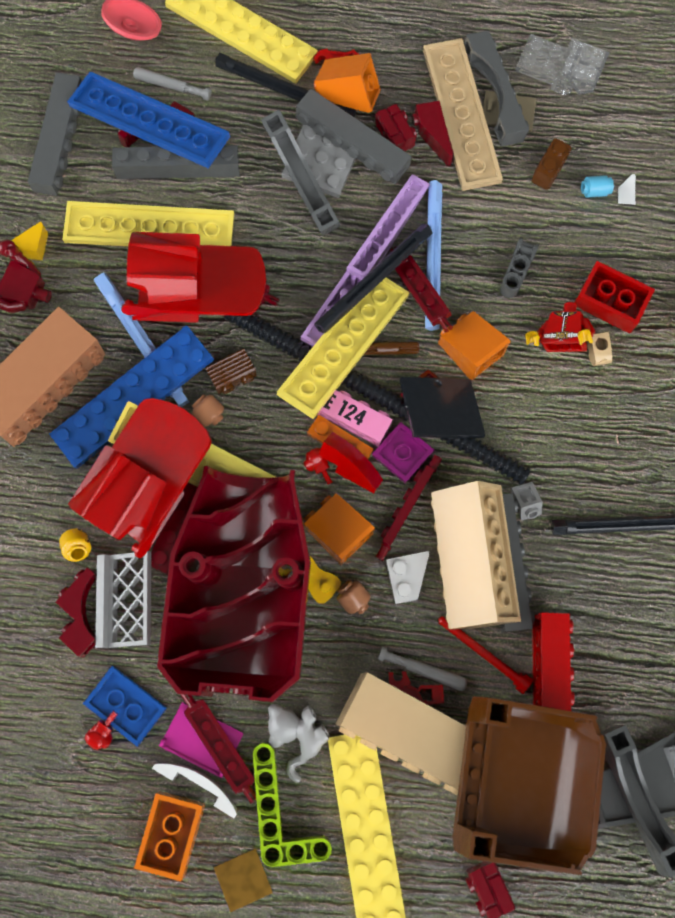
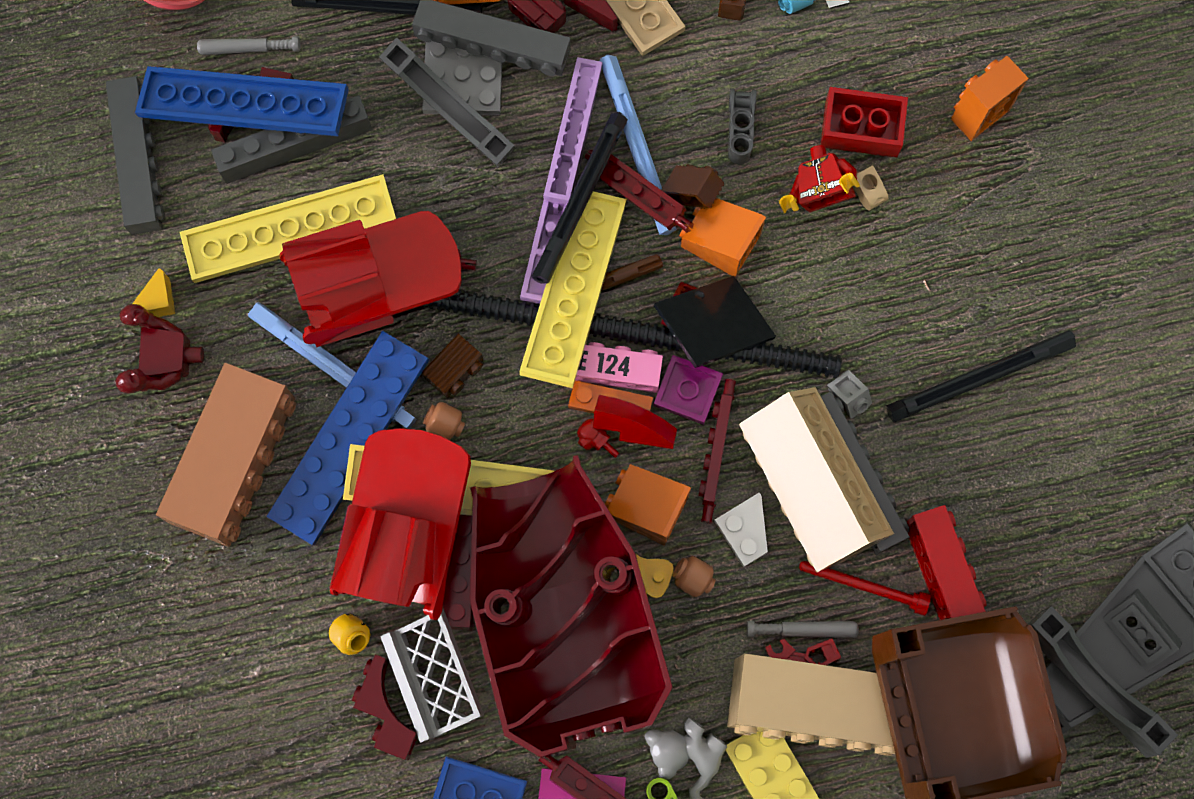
camera: 15 degrees left, 0 degrees up
none -> reddish brown brick [662,164,724,208]

